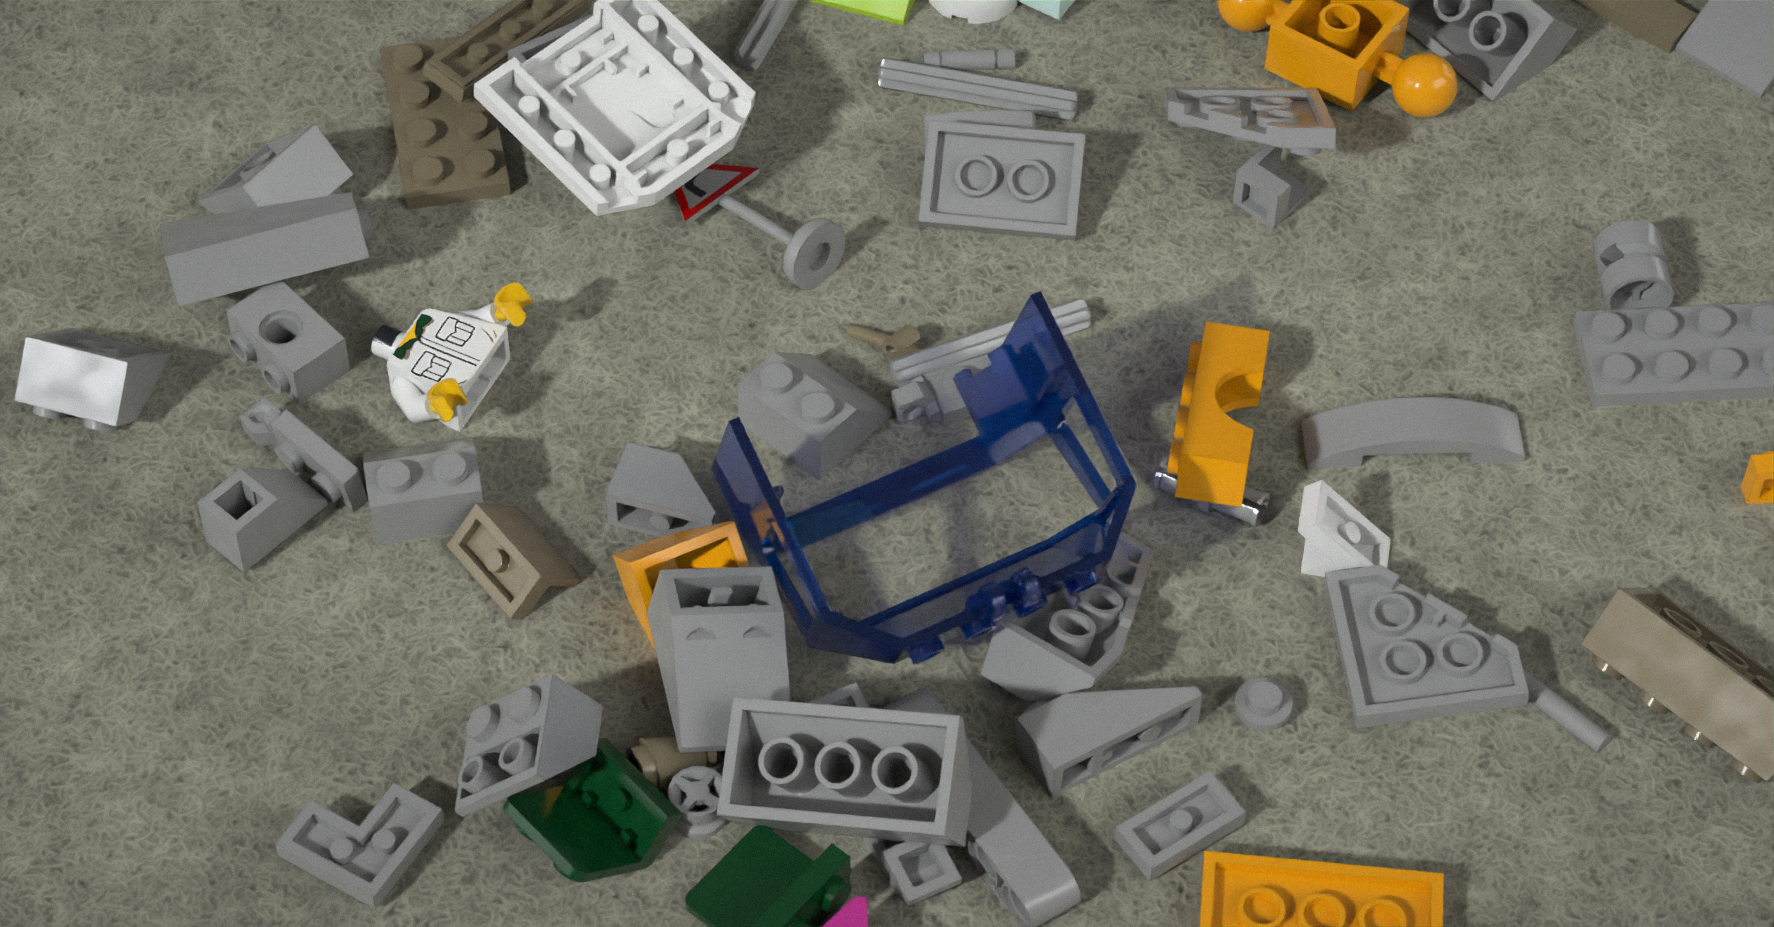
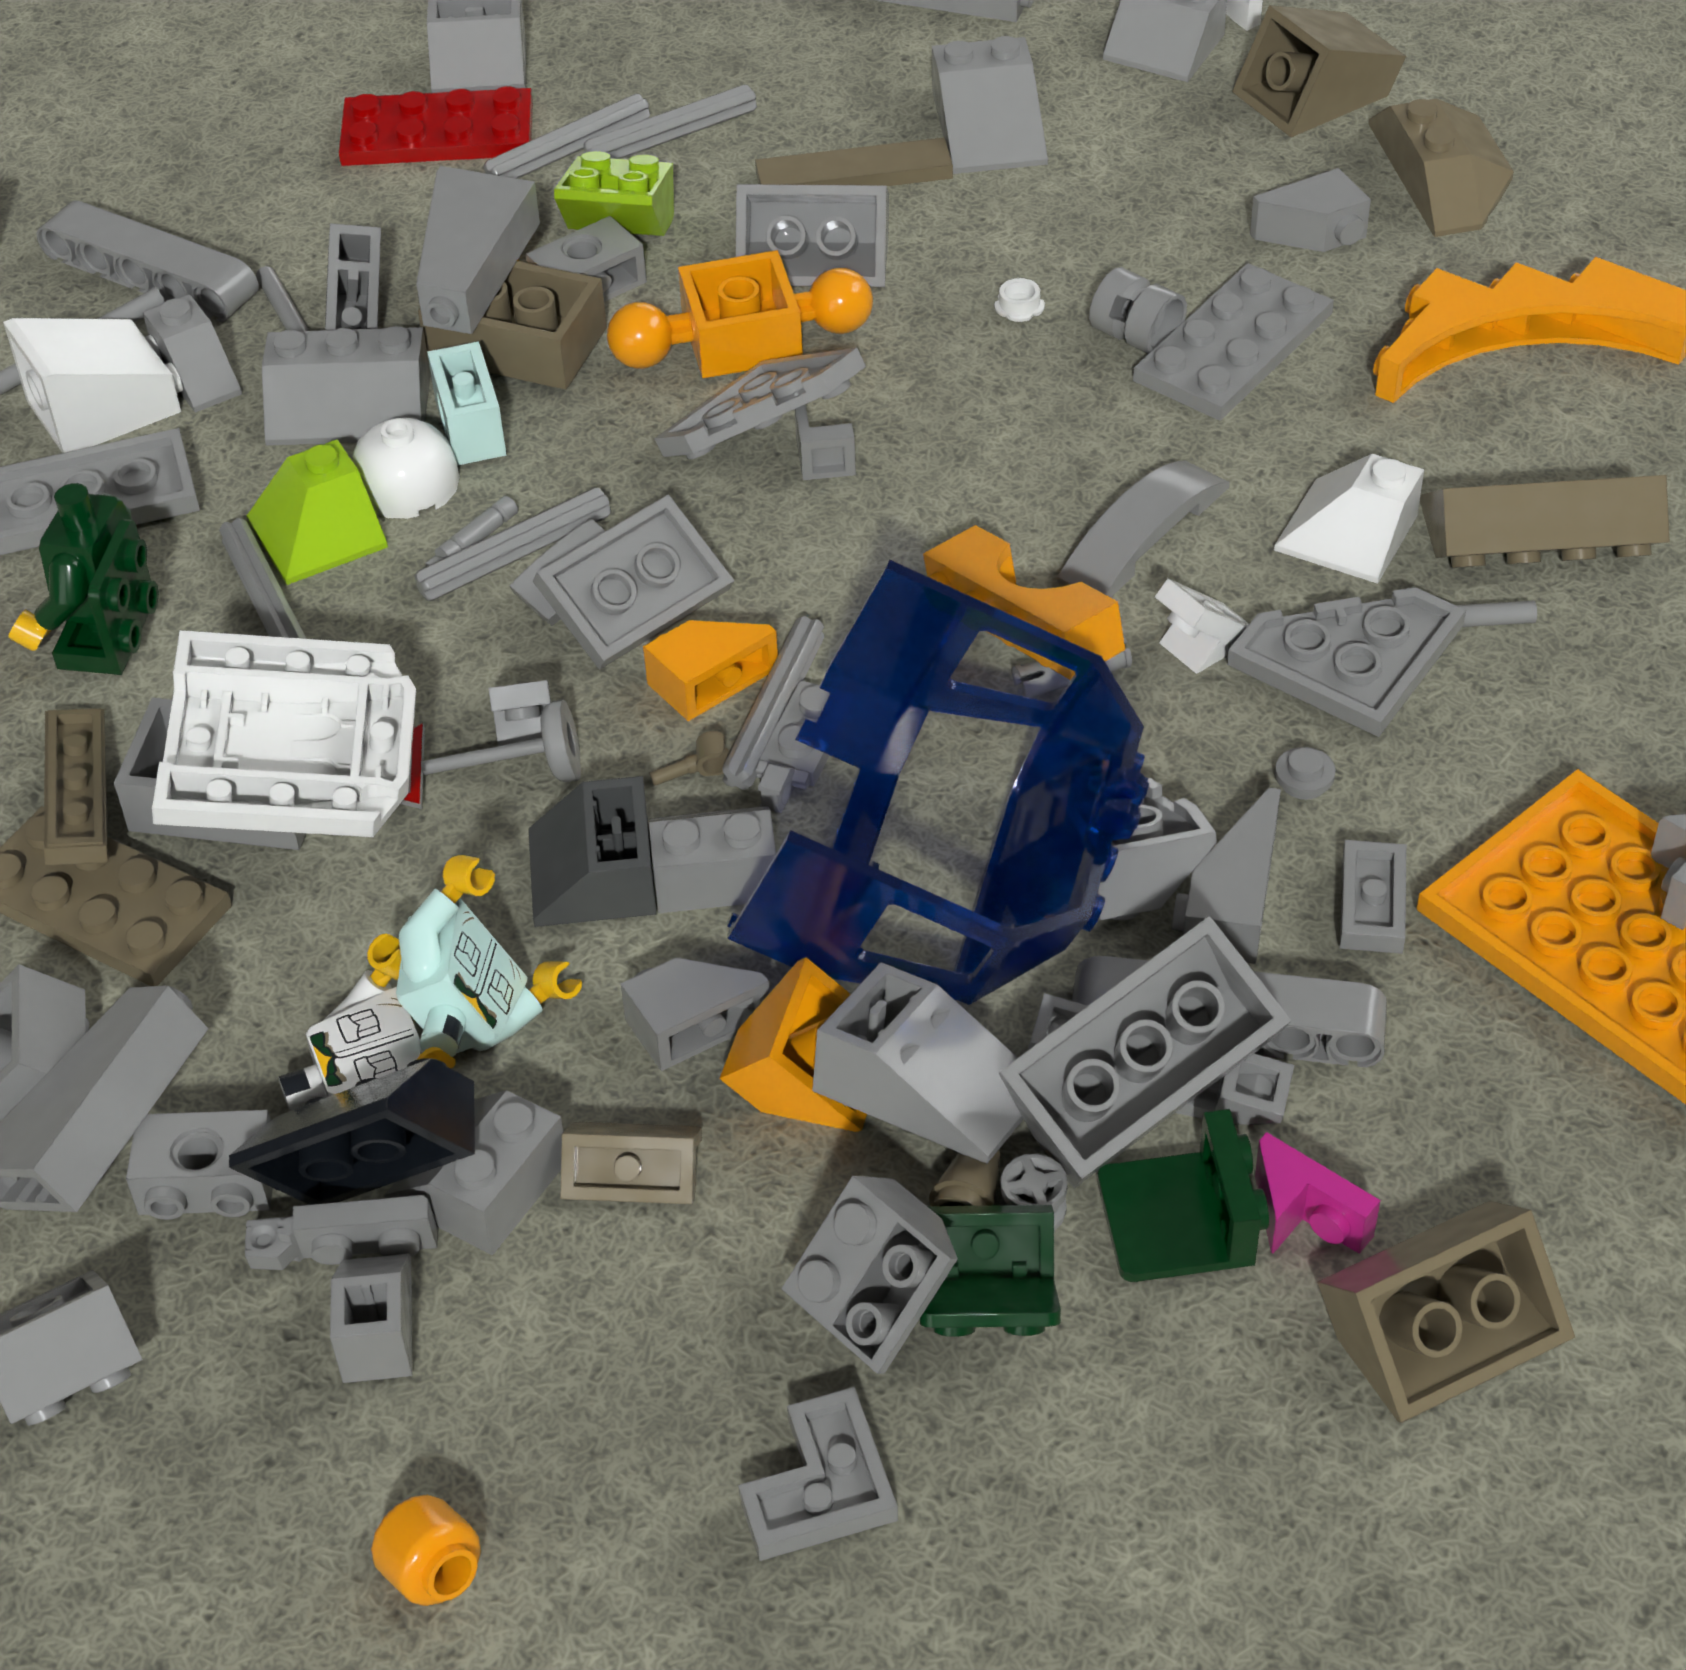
camera: 45 degrees left, 5 degrees down
none -> black slope [229,1058,475,1205]
none -> light orange head [371,1494,481,1606]
none -> light aqua torso [396,855,582,1057]
none -> light grey slope [488,680,551,746]
none -> dark grey slope [528,776,657,927]
none -> light orange slope [643,620,778,721]
none -> white plate [994,278,1045,322]
none -> white slope [1274,454,1424,584]

